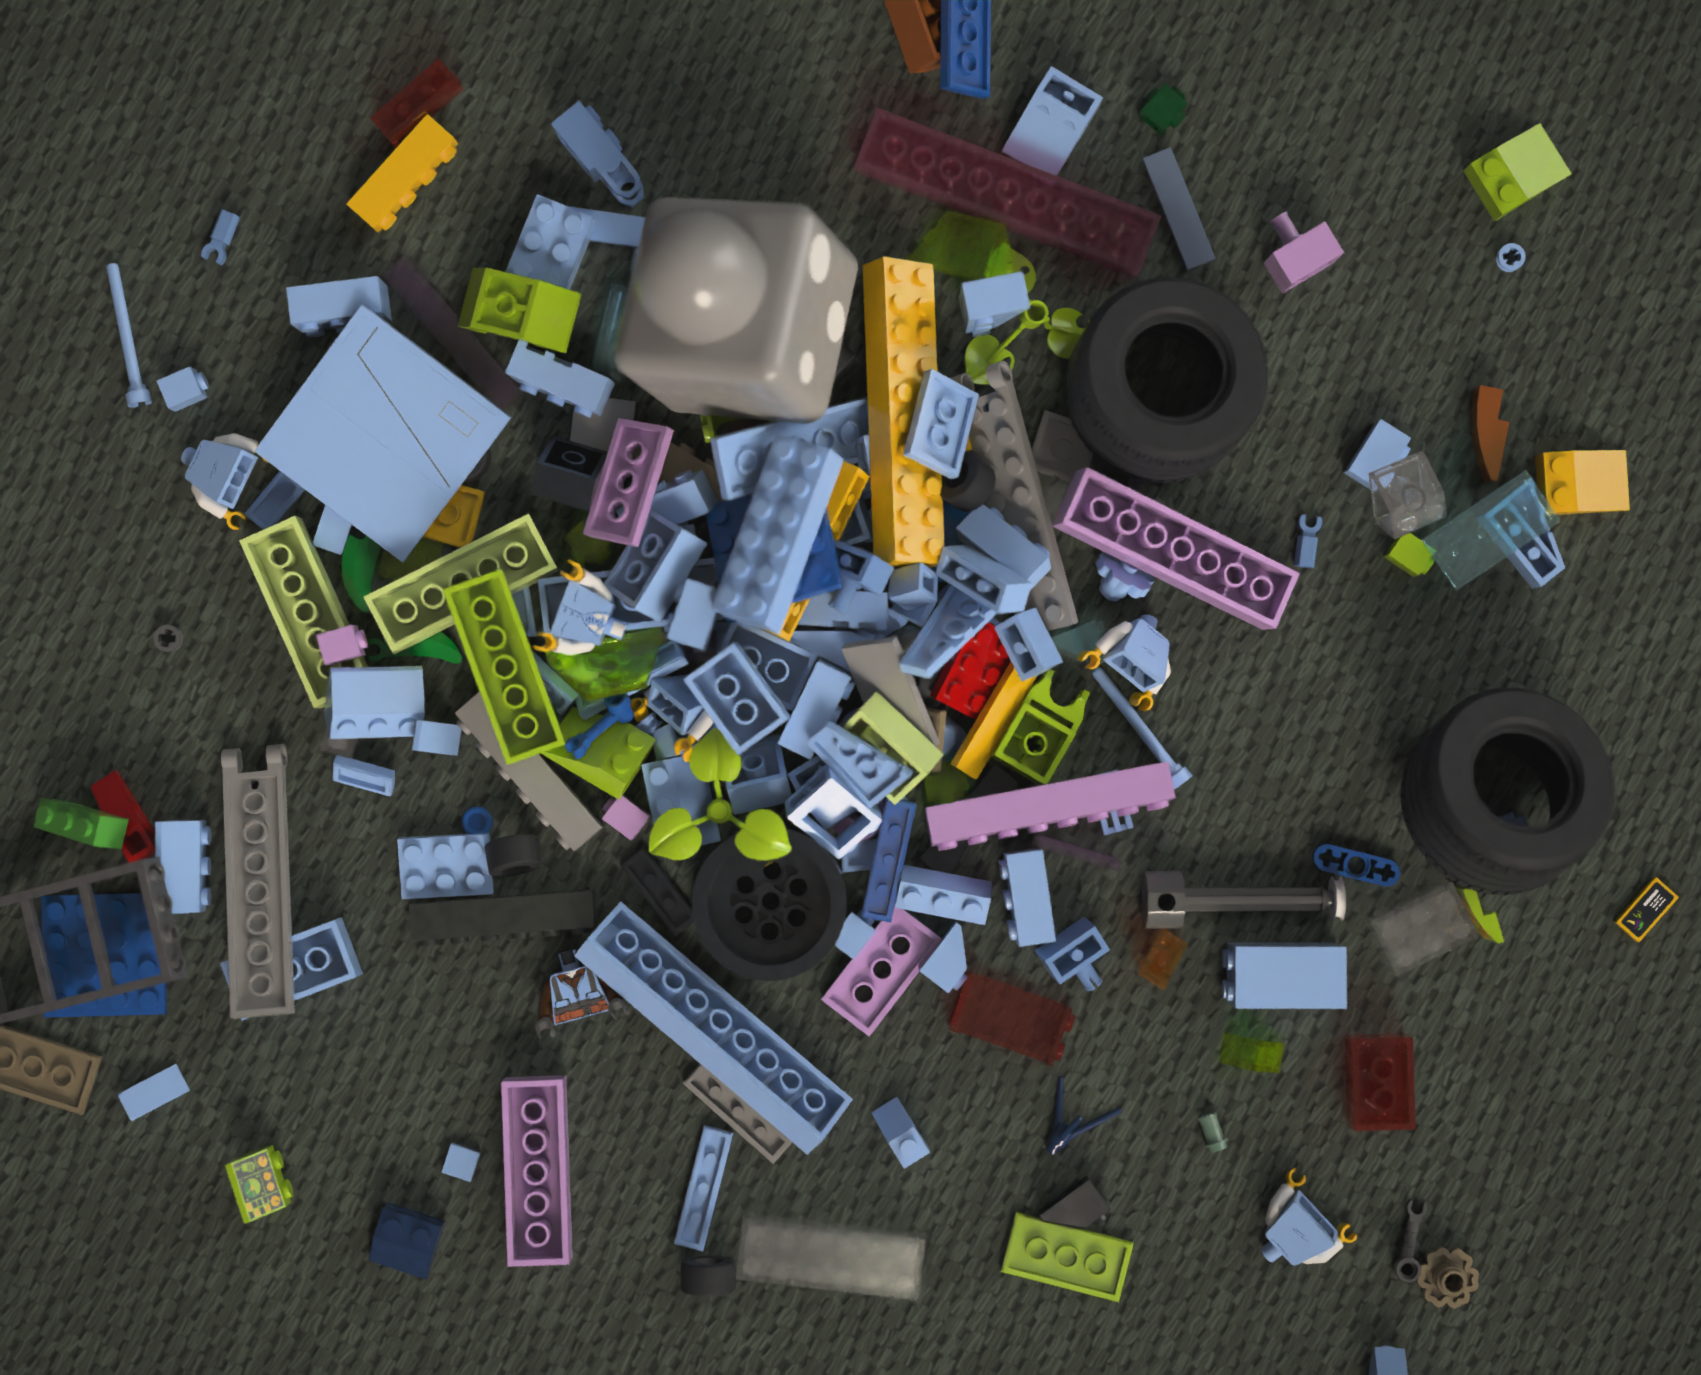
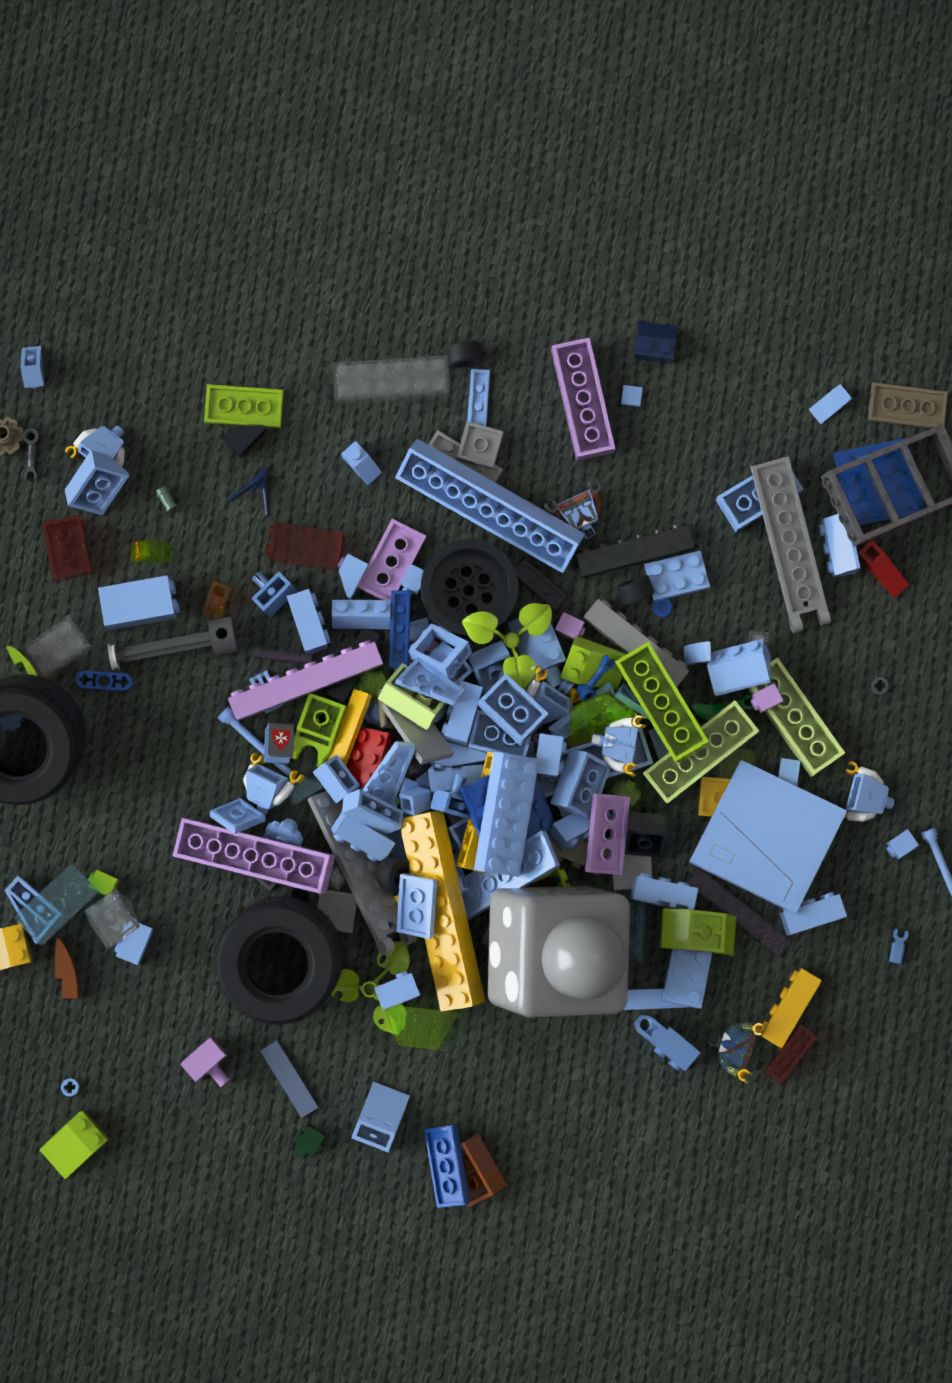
camera: 170 degrees right, 5 degrees down
bright green brick [34,797,129,849] -> none
slope [225,1145,293,1224] -> none
medium blue tile [244,471,305,530] -> none
light blue tile [333,755,395,796] -> none
green piece [341,535,382,612] -> none
clear pink brick [855,108,1161,279] -> none
medium blue bar [1294,514,1322,569] -> none
none -> light blue slope [65,450,129,515]
none -> light blue tile [210,798,265,834]
none -> piece [264,723,294,764]
none -> light grey tile [456,421,504,469]
none -> torso [708,1022,766,1083]

